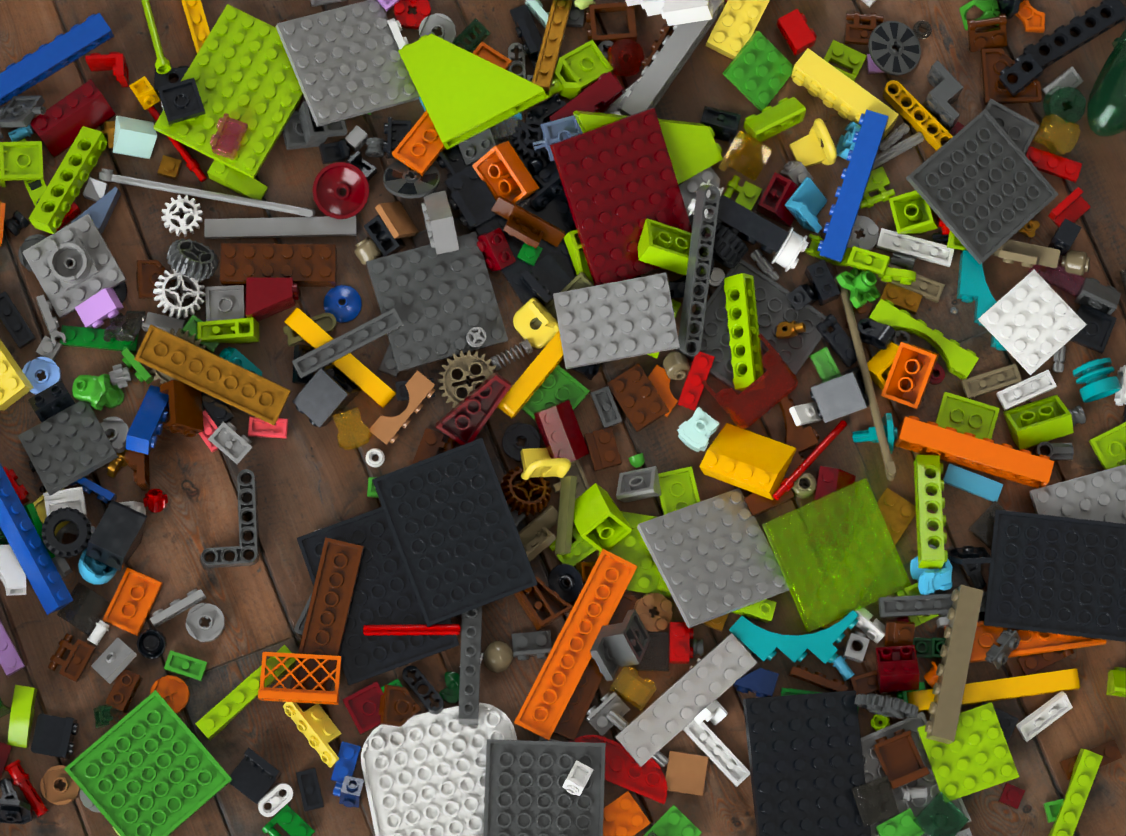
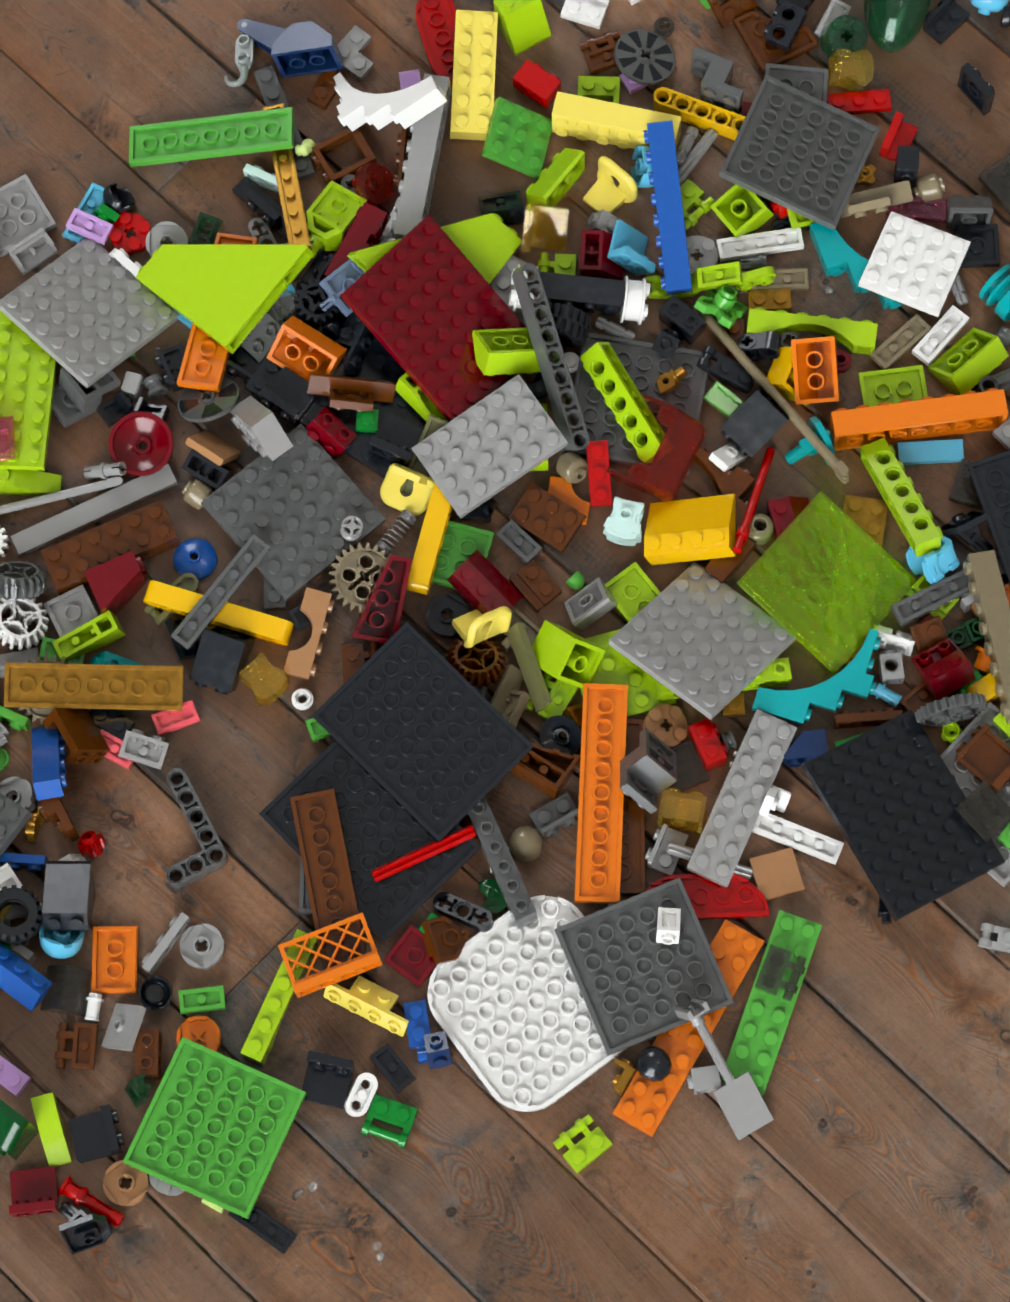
camera: 15 degrees left, 5 degrees down
none -> light grey pin [84,461,127,480]

